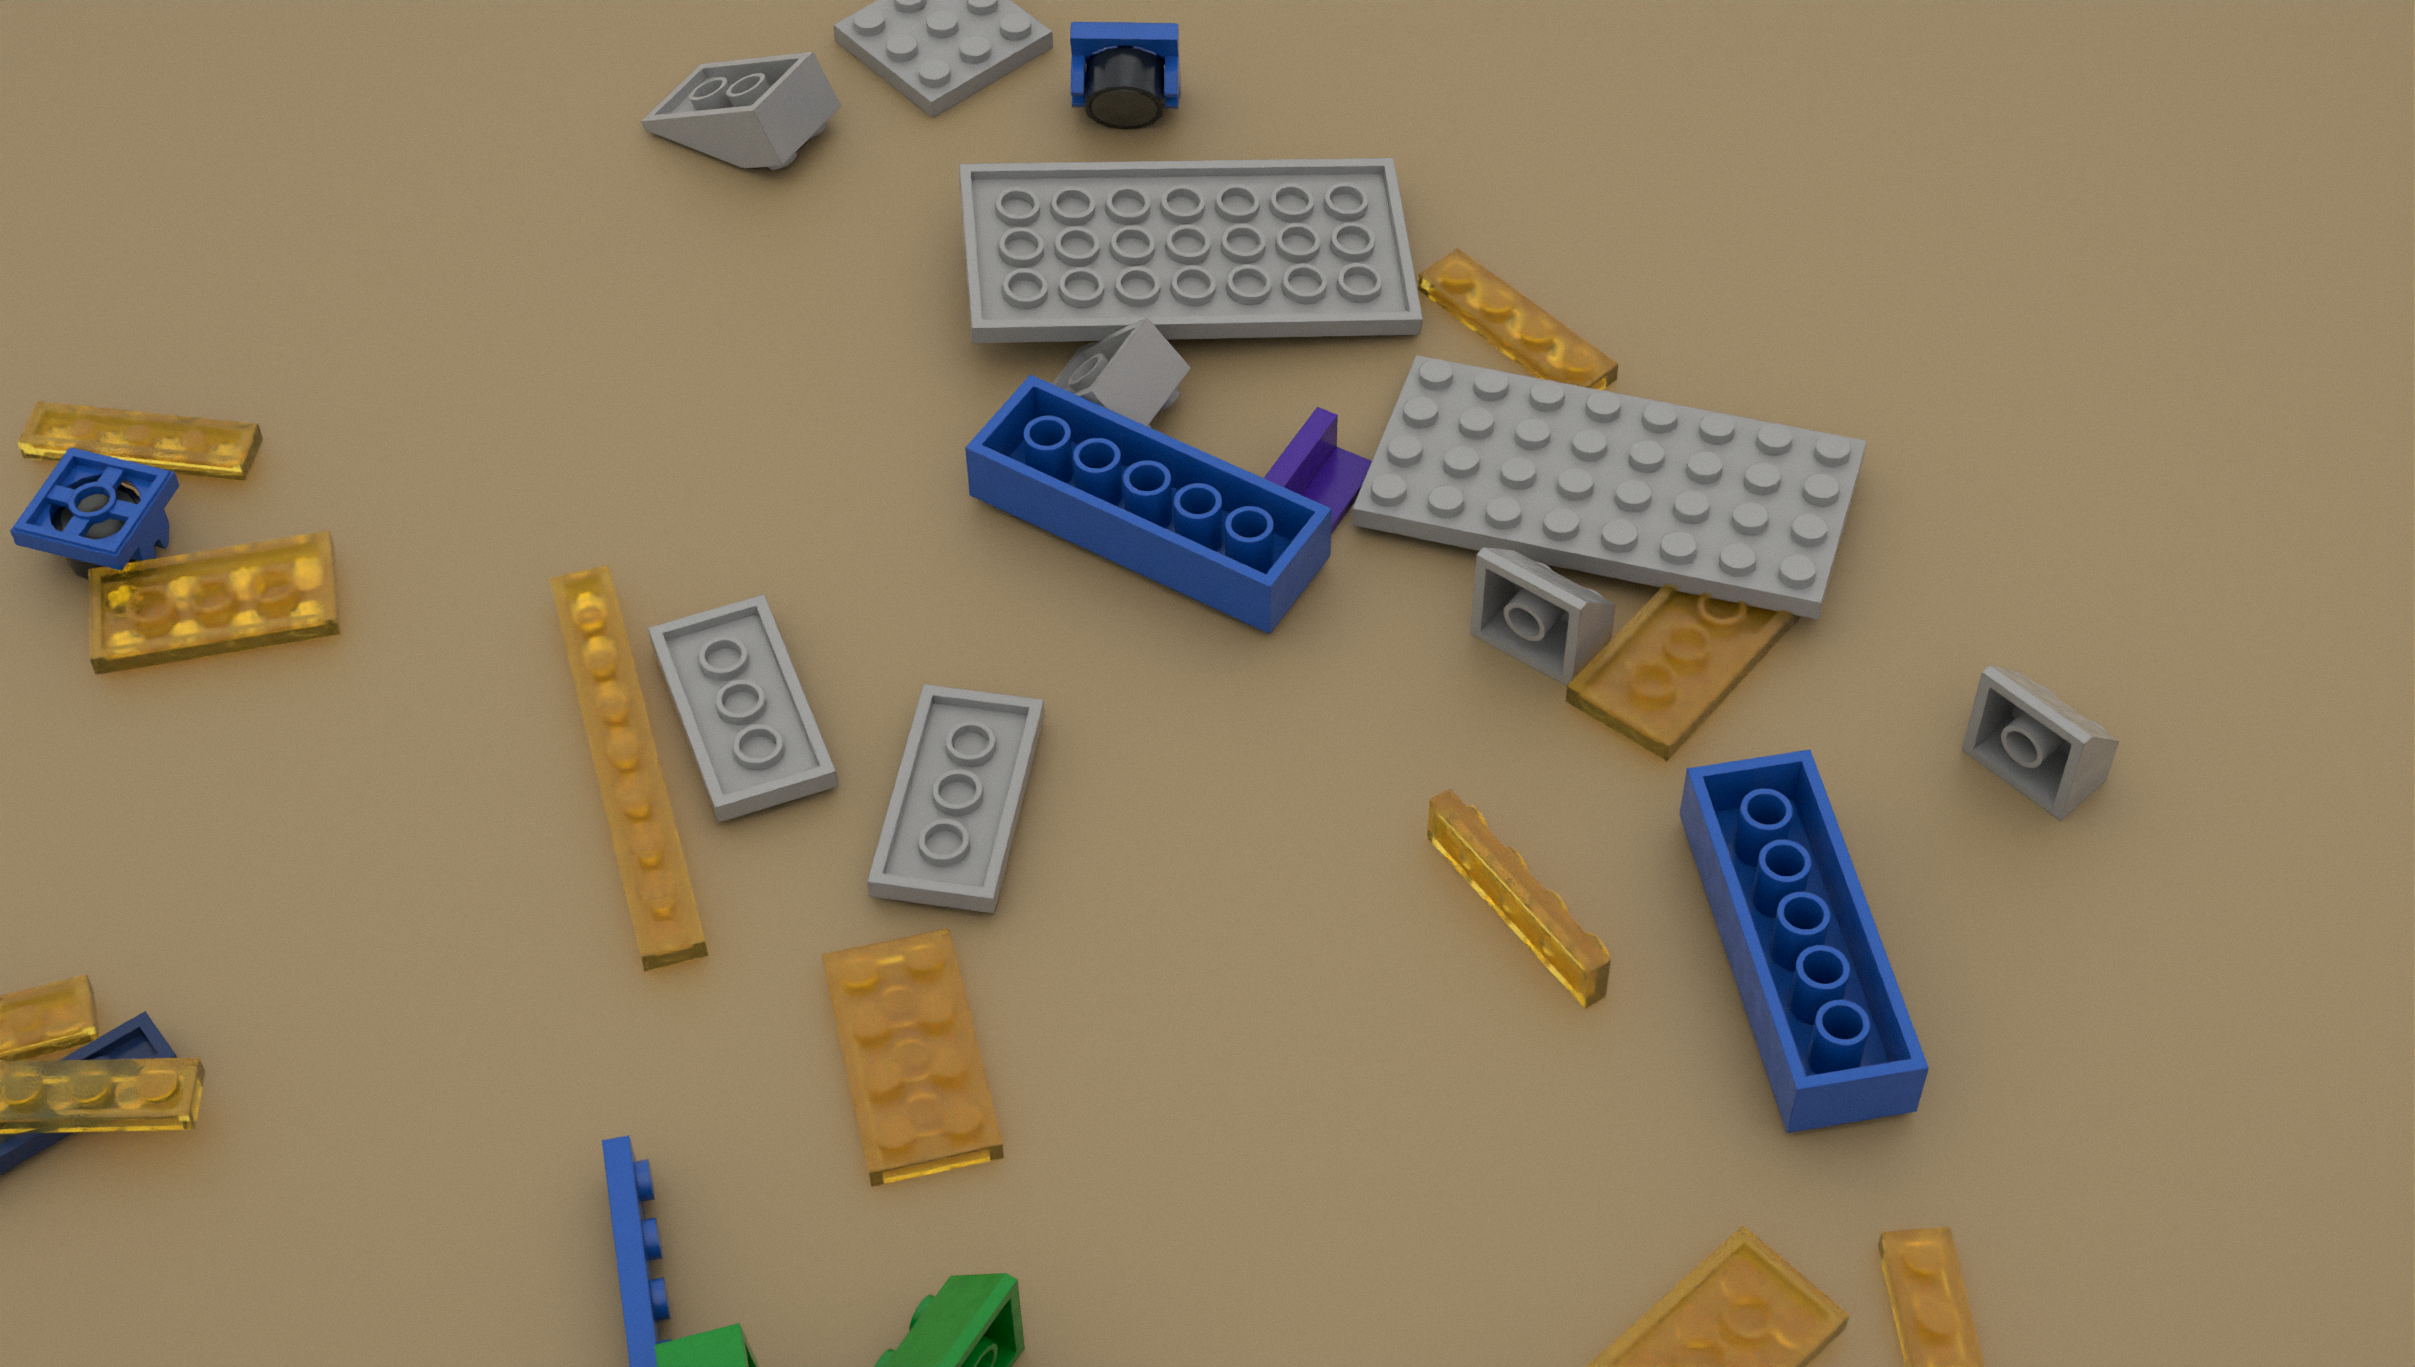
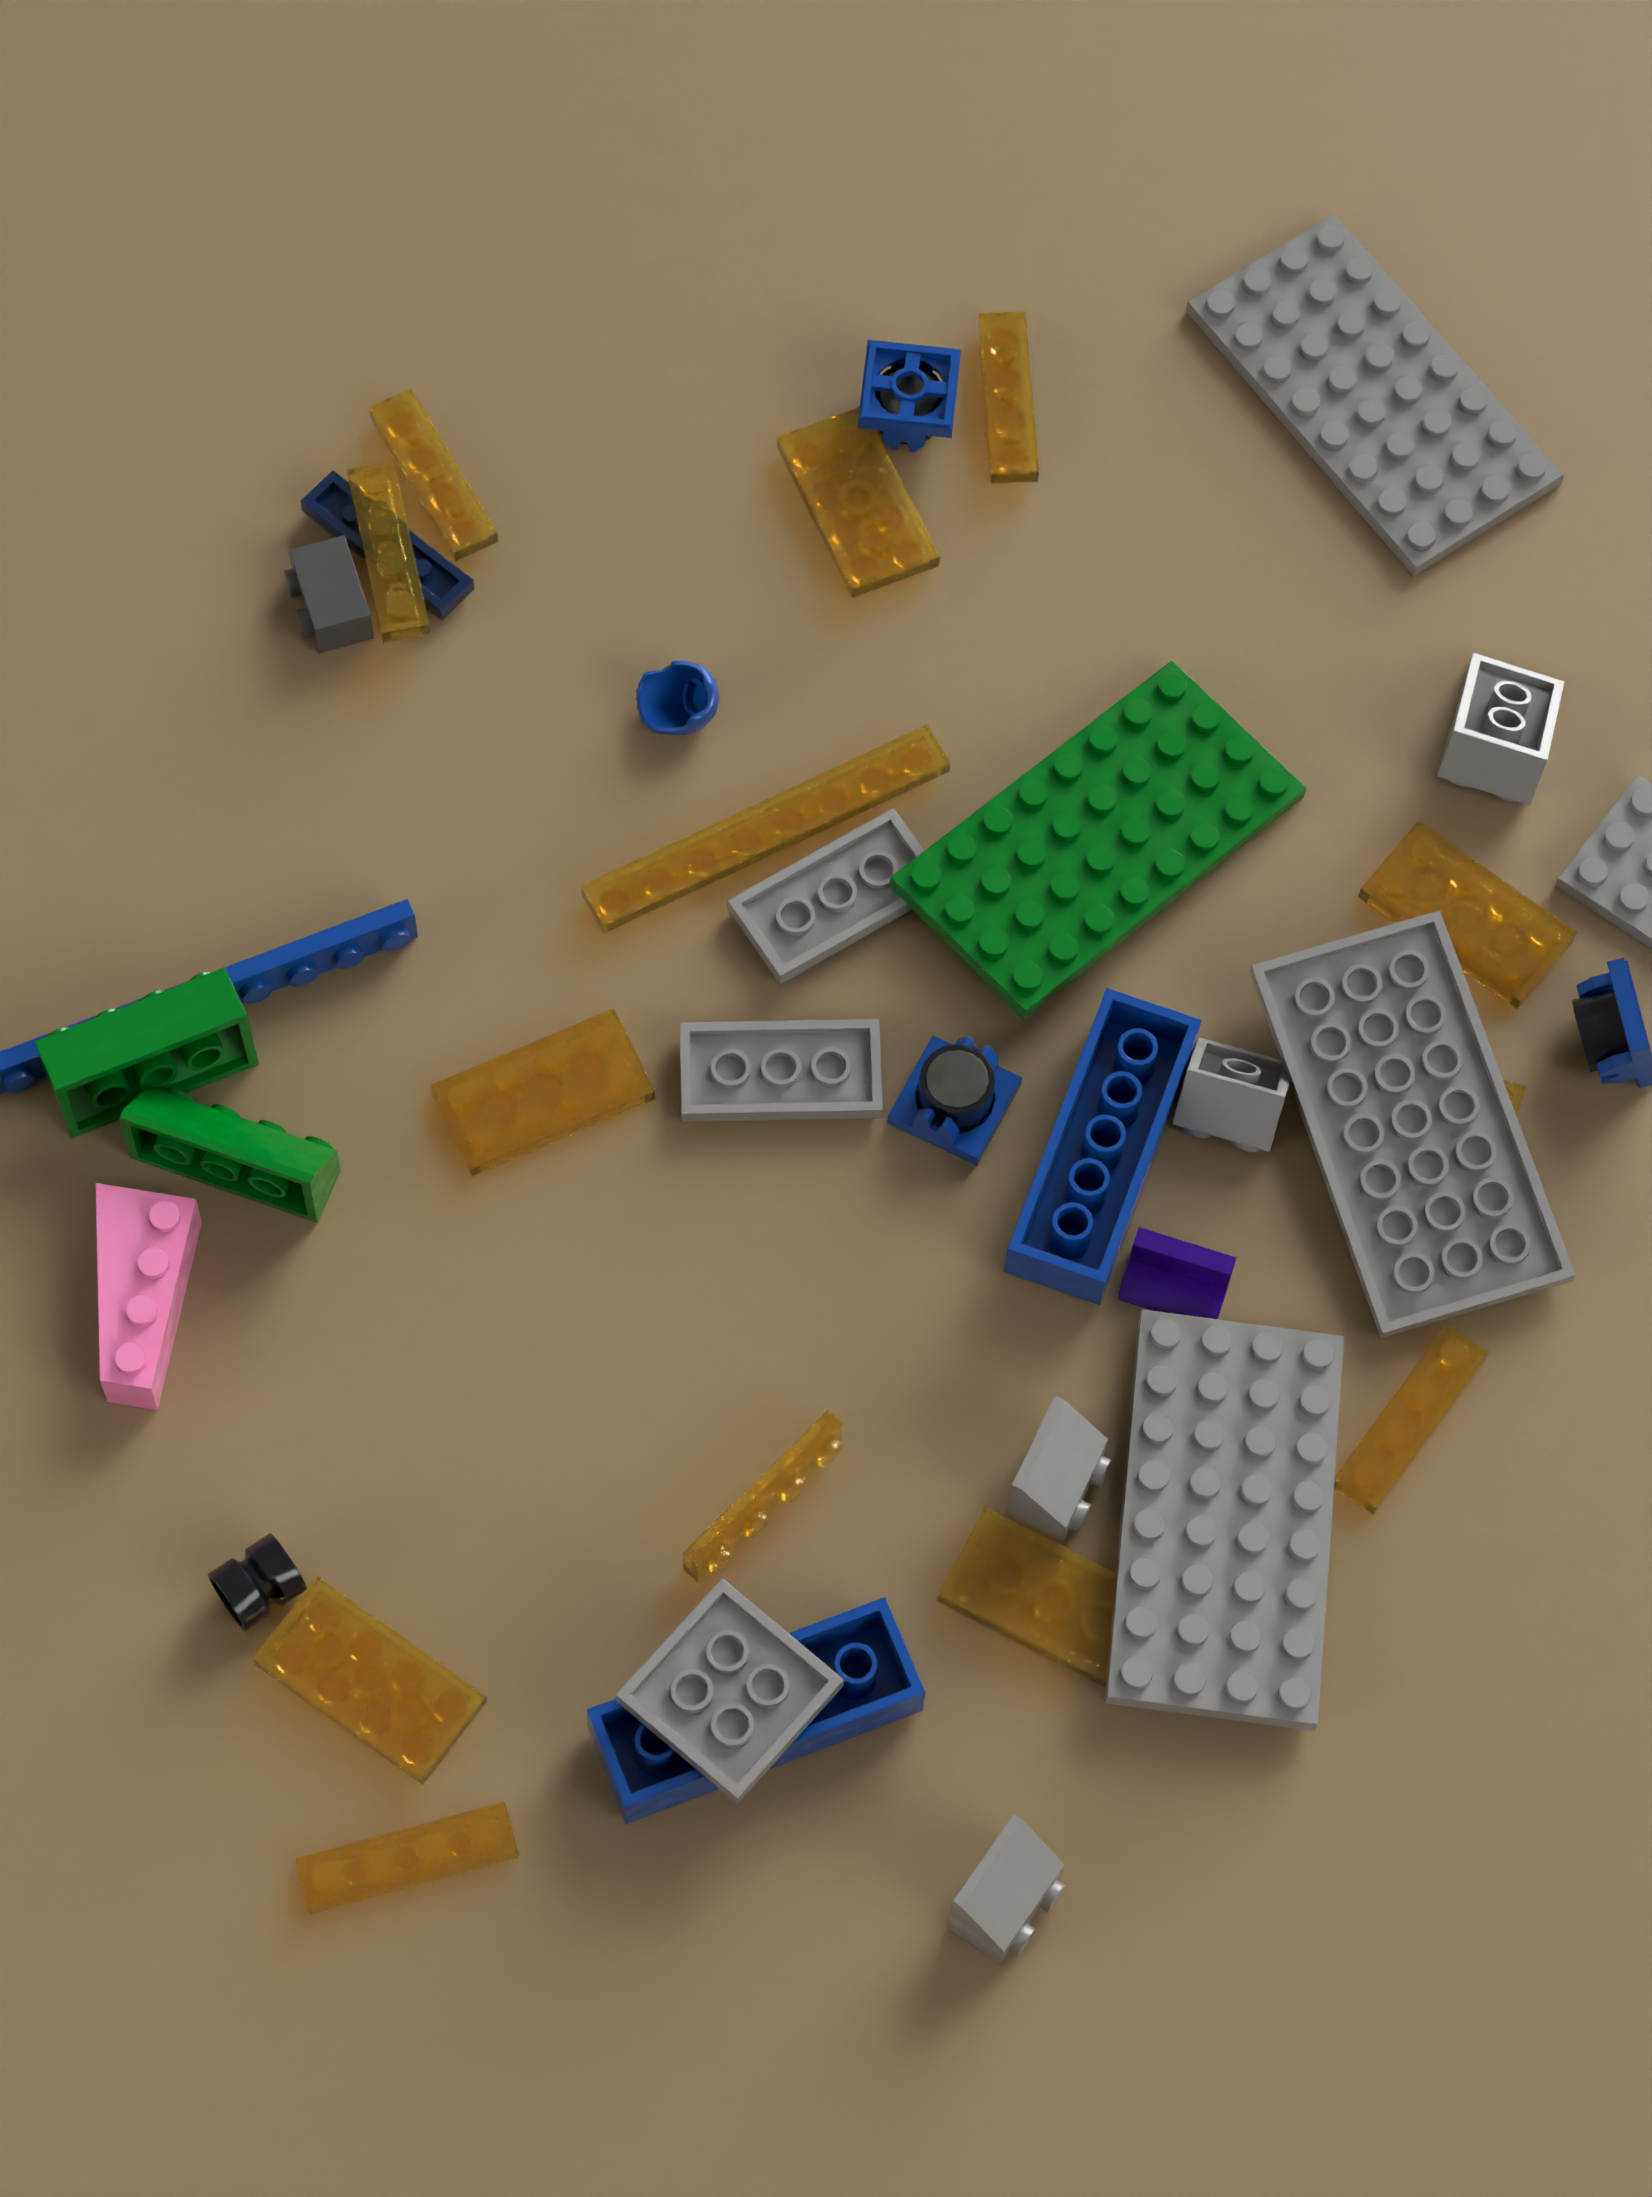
camera: 75 degrees right, 15 degrees up
none -> dark grey brick [284,535,374,654]
none -> light grey plate [616,1578,844,1804]
none -> blue hair [636,661,720,735]
none -> piece [887,1035,1022,1165]
none -> green plate [889,660,1306,1020]
none -> light grey plate [1186,214,1564,576]
none -> clear yellow plate [1358,821,1577,1009]

